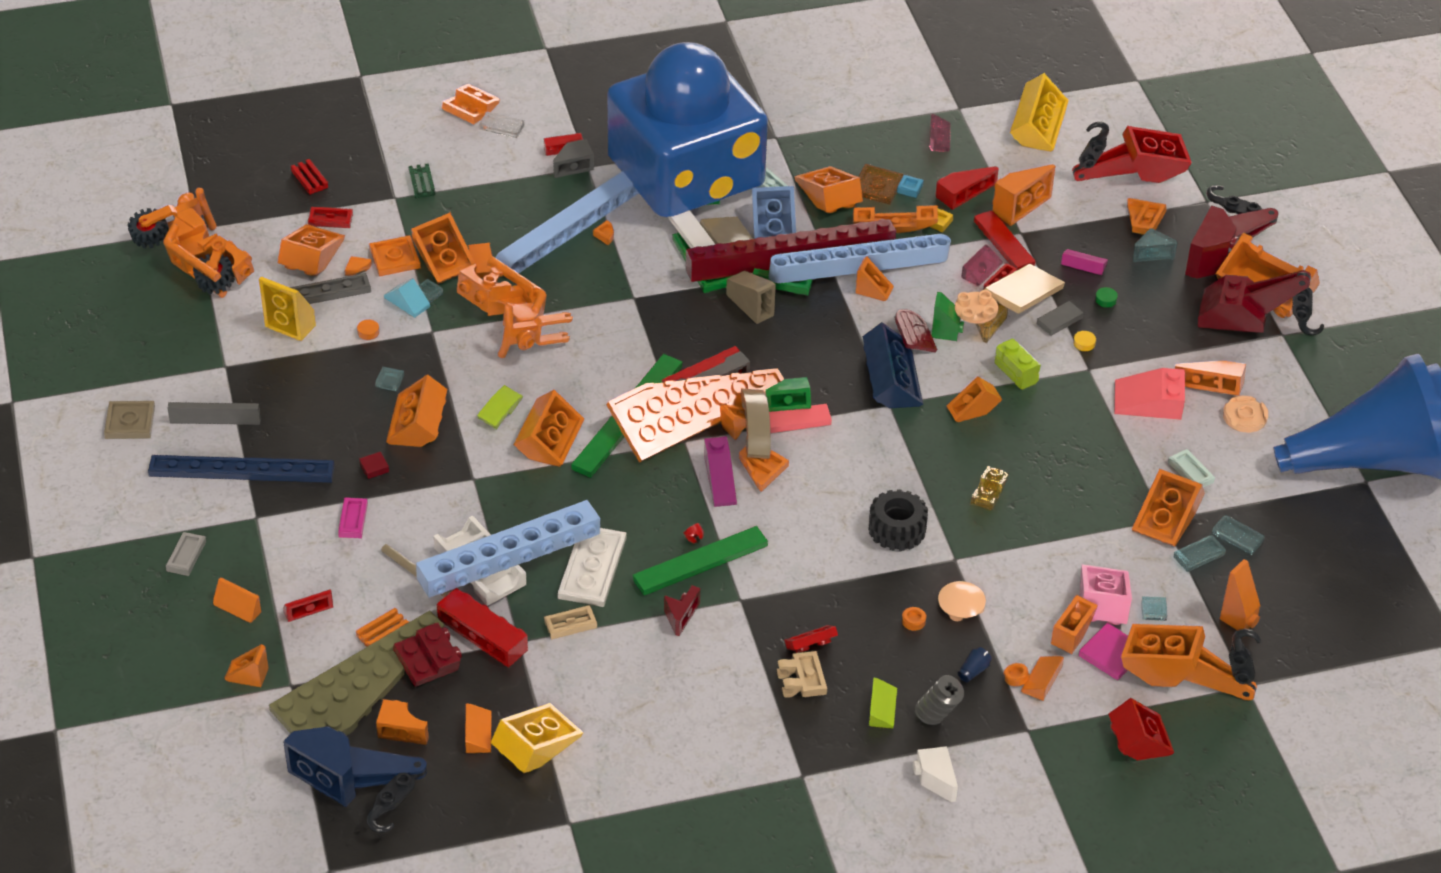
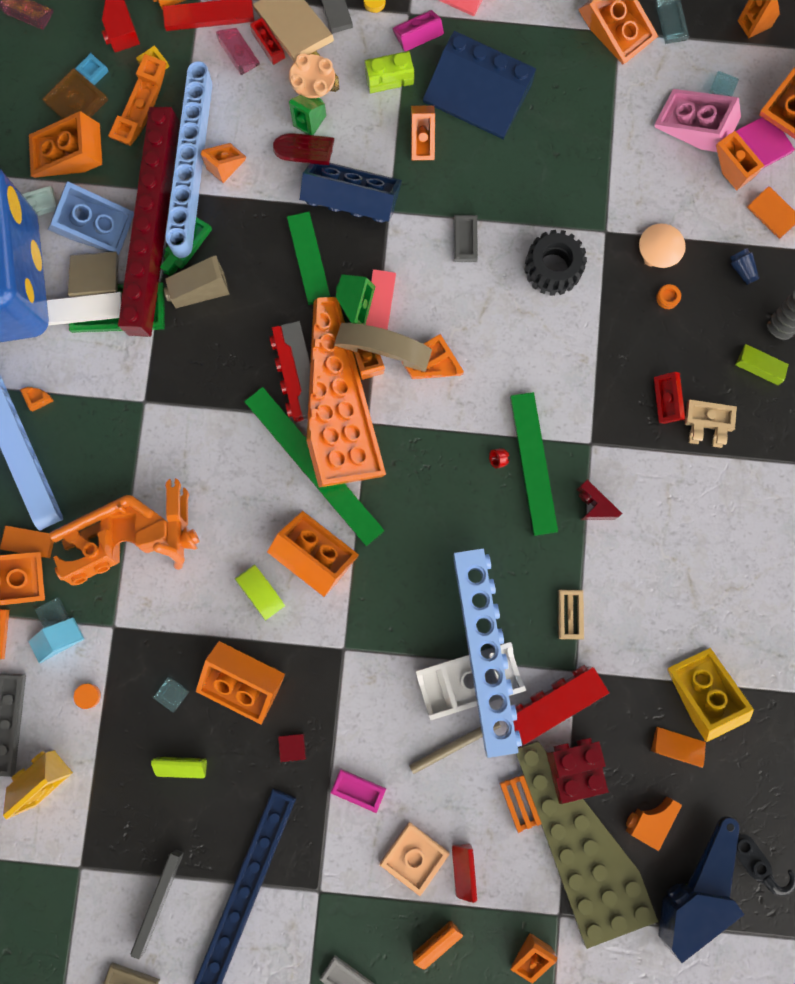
camera: 70 degrees left, 35 degrees up
white tile [558,528,627,607] -> none
magenta slope [704,436,737,507] -> none
clear yellow slope [971,466,1009,510] -> none
orange tile [1004,663,1029,686] -> none
none -> lime slope [151,757,207,778]
none -> green tile [287,212,330,305]
none -> light nougat tile [379,821,450,896]
none -> dark pink slope [393,10,444,51]
none -> dark blue slope [423,31,536,140]
none -> dark grey tile [454,215,478,262]

